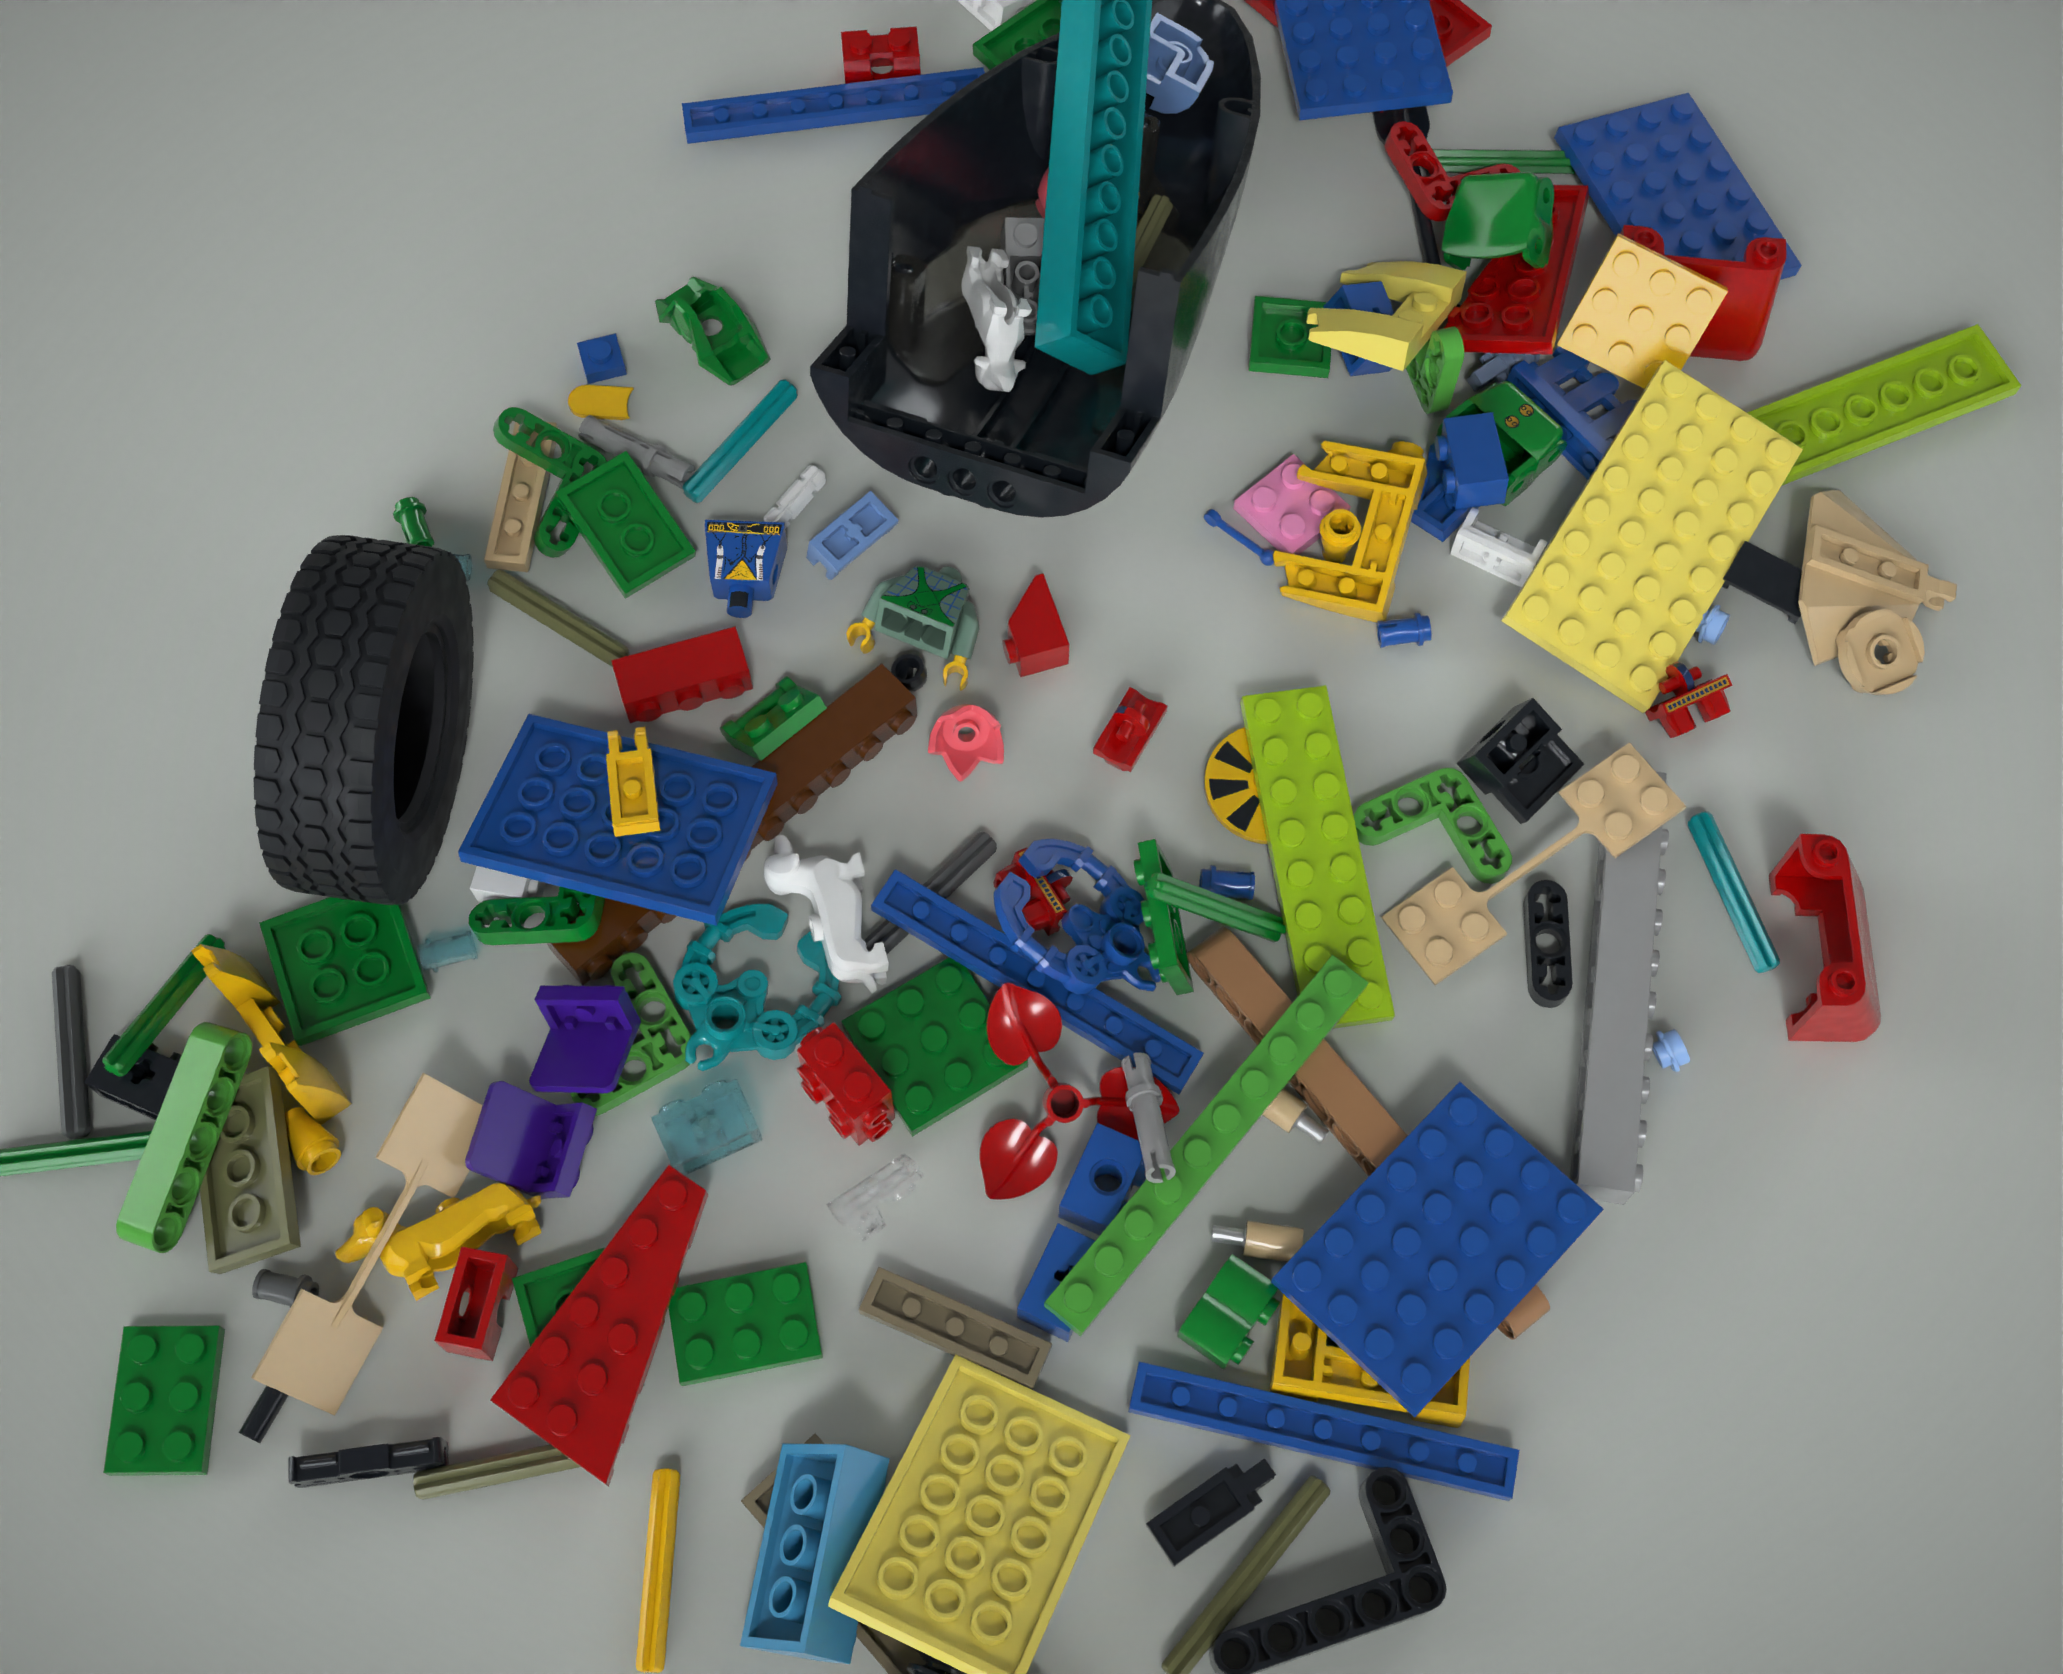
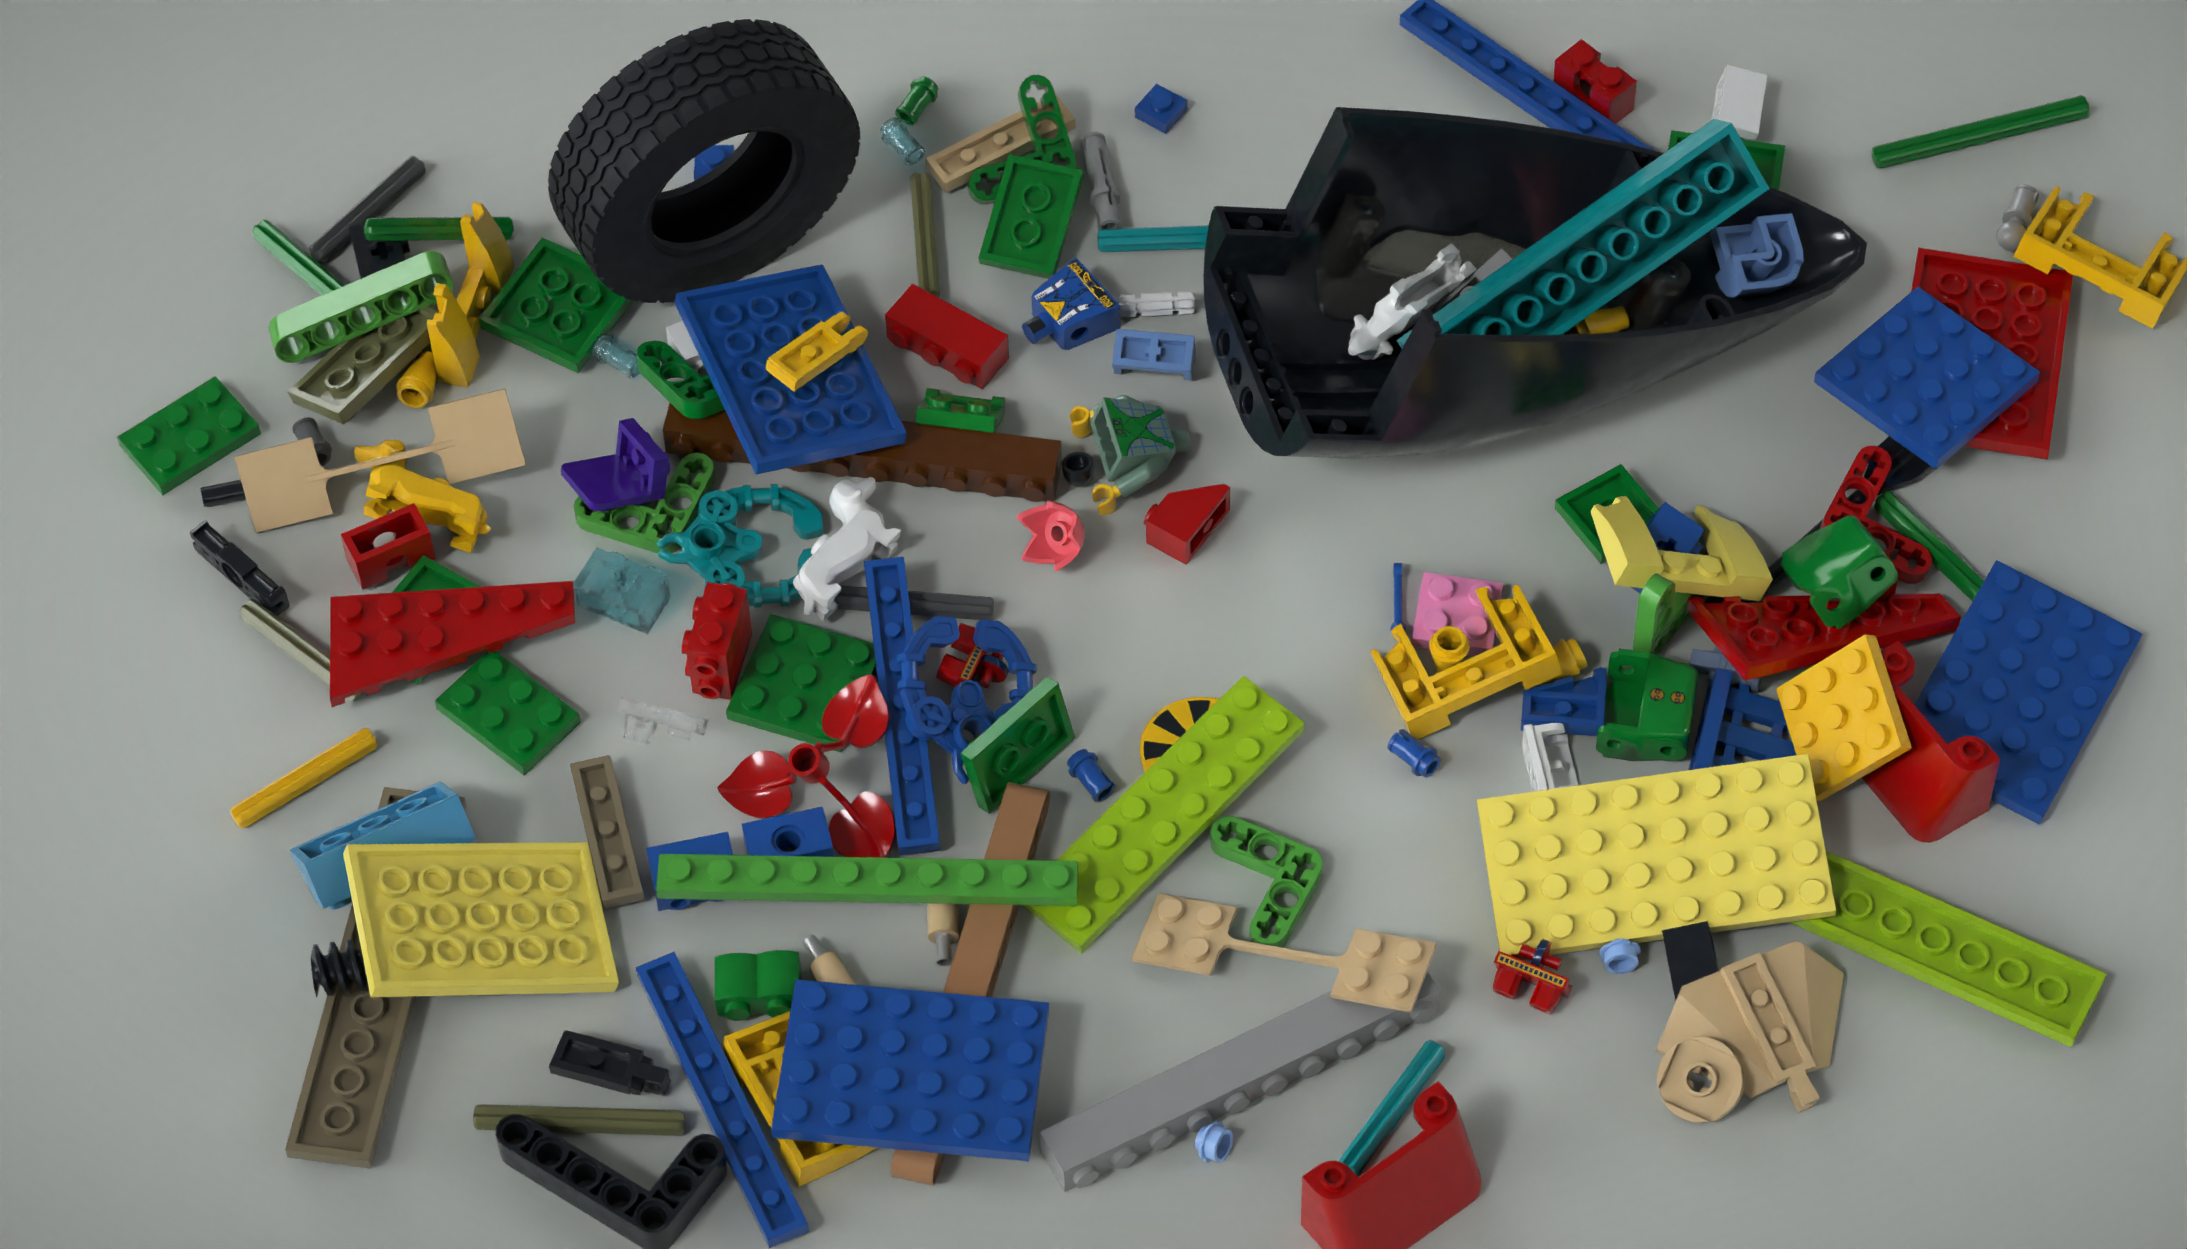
camera: 55 degrees right, 10 degrees down
dark purple bracket [465,1081,597,1199] -> none
yellow piece [568,385,634,420] -> none
green piece [655,277,771,386] -> none
red hips [1093,687,1168,772] -> none
light grey pin [1121,1053,1176,1183] -> none
green axle [1145,872,1286,942] -> none
blue brick [1435,412,1509,510] -> none
black brick [1456,698,1584,824] -> none
black beam [1523,880,1573,1008] -> none

